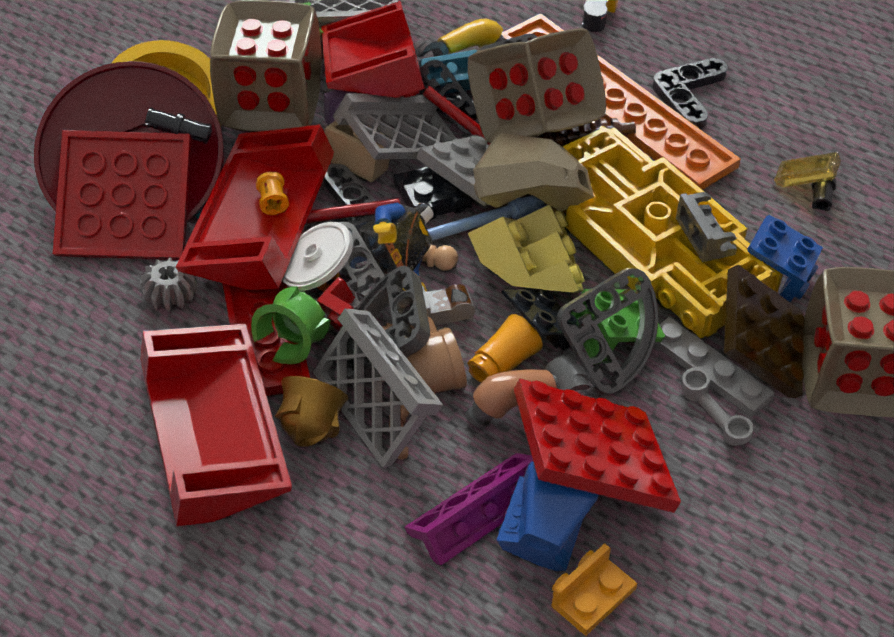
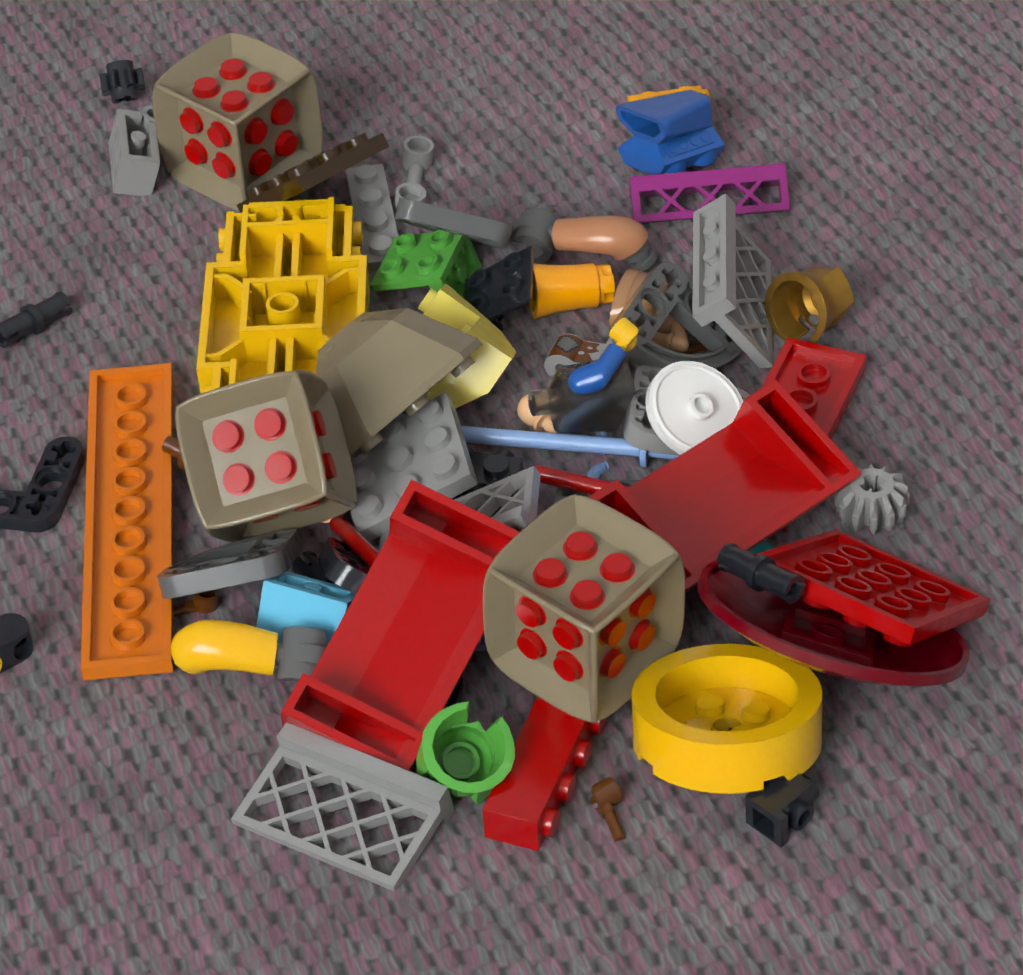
camera: 140 degrees left, 5 degrees down
red slope [140,324,292,527] -> none
bright green helmet [251,286,330,364] -> none
light orange bush [256,172,289,215] -> none
red bracket [317,277,355,331] -> none
red plate [514,378,681,513] -> none
dark grey hinge [675,192,737,262] -> none
blue bracket [748,215,823,302] -> none
clear yellow tile [774,152,841,187] -> none

